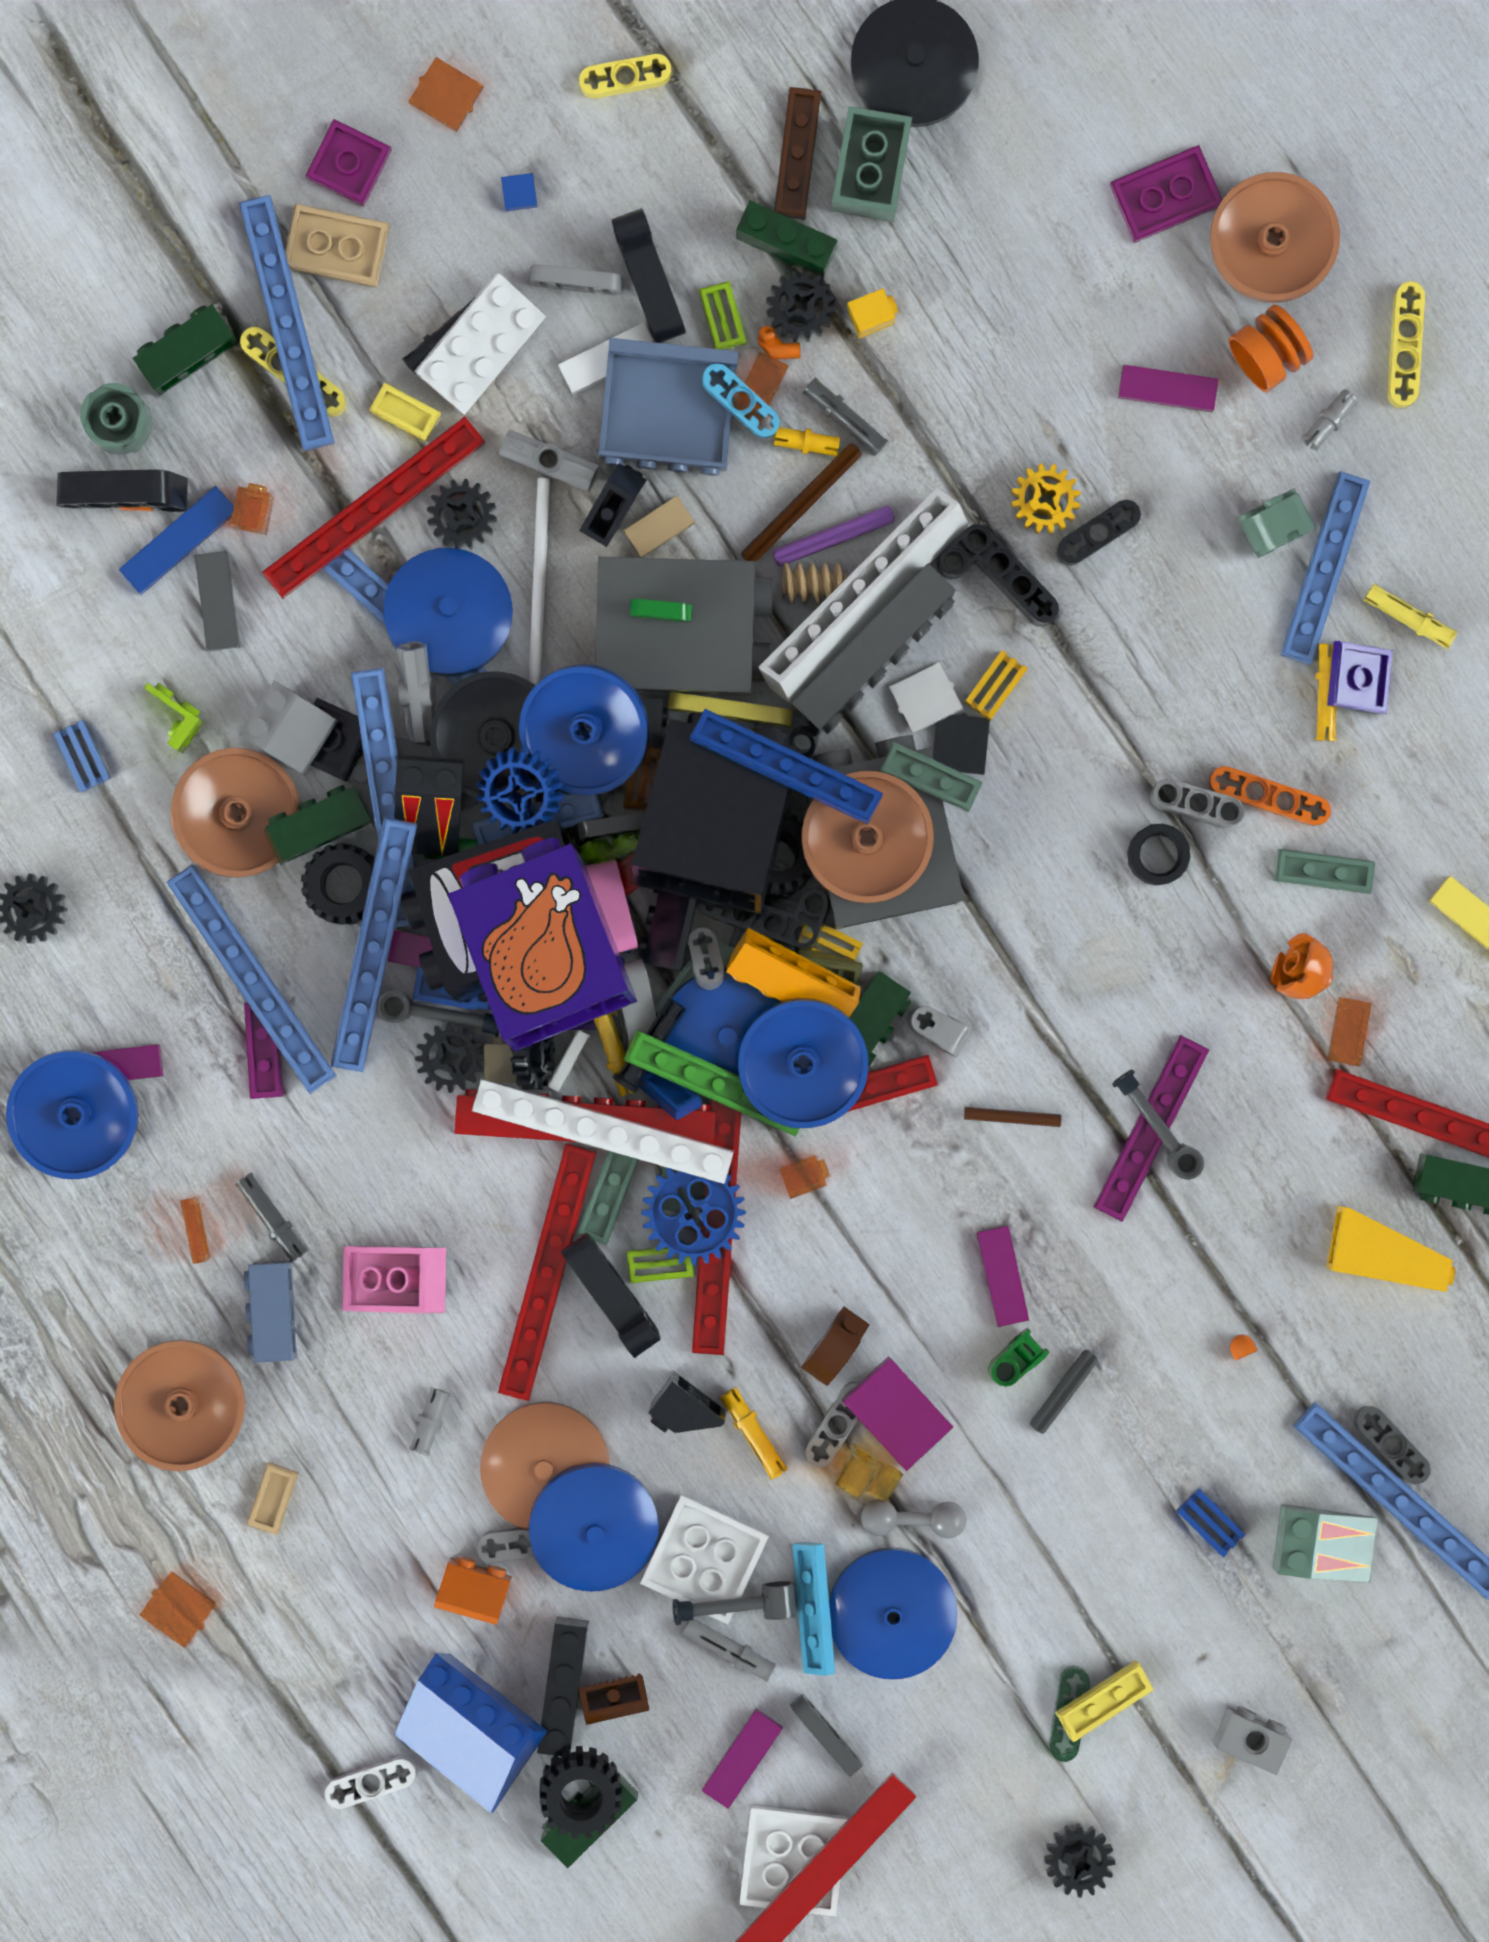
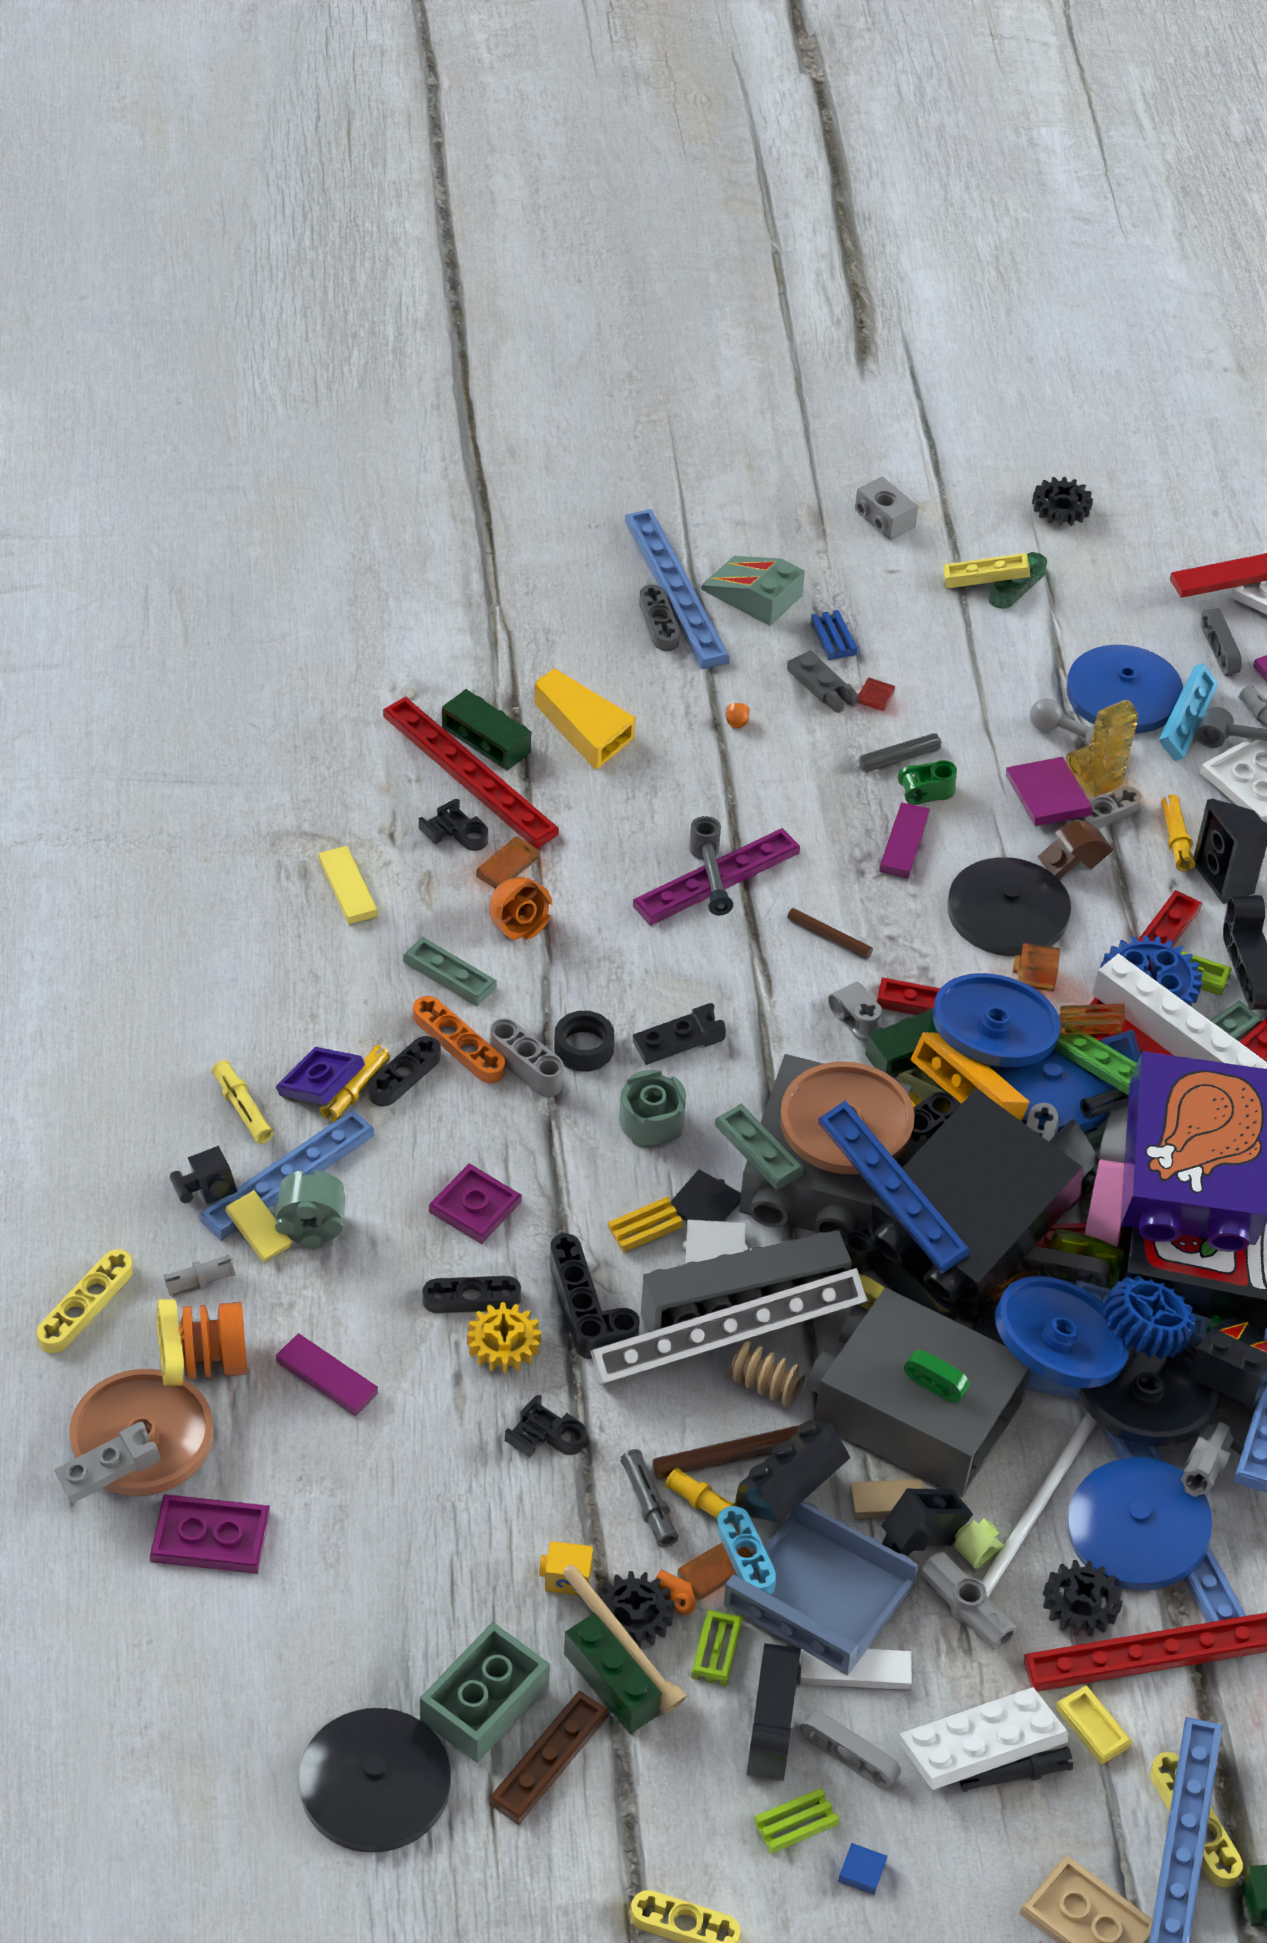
camera: 155 degrees left, 40 degrees down
medium lavender axle [773,506,895,566] -> none
none -> light grey plate [54,1422,161,1504]
none -> light yellow beam [156,1299,184,1386]
none -> black brick [169,1145,238,1204]
none -> light yellow tile [225,1190,292,1263]
none -> black beam [368,1036,441,1107]
none -> black piece [418,799,488,851]
none -> magenta tile [429,1163,522,1244]
none -> black piece [505,1395,587,1458]
none -> tan piece [563,1565,687,1715]
none -> sand green brick [619,1070,686,1147]
none -> black plate [633,1003,726,1065]
none -> black slope [734,1420,851,1522]
none -> lime tile [754,1787,839,1854]
none -> dark grey hinge [787,650,859,712]
none -> clear red tile [857,677,895,711]
none -> black dish [947,857,1071,956]
none -> yellowish green plate [954,1518,1005,1569]
none -> clear orange tile [1059,1004,1126,1035]

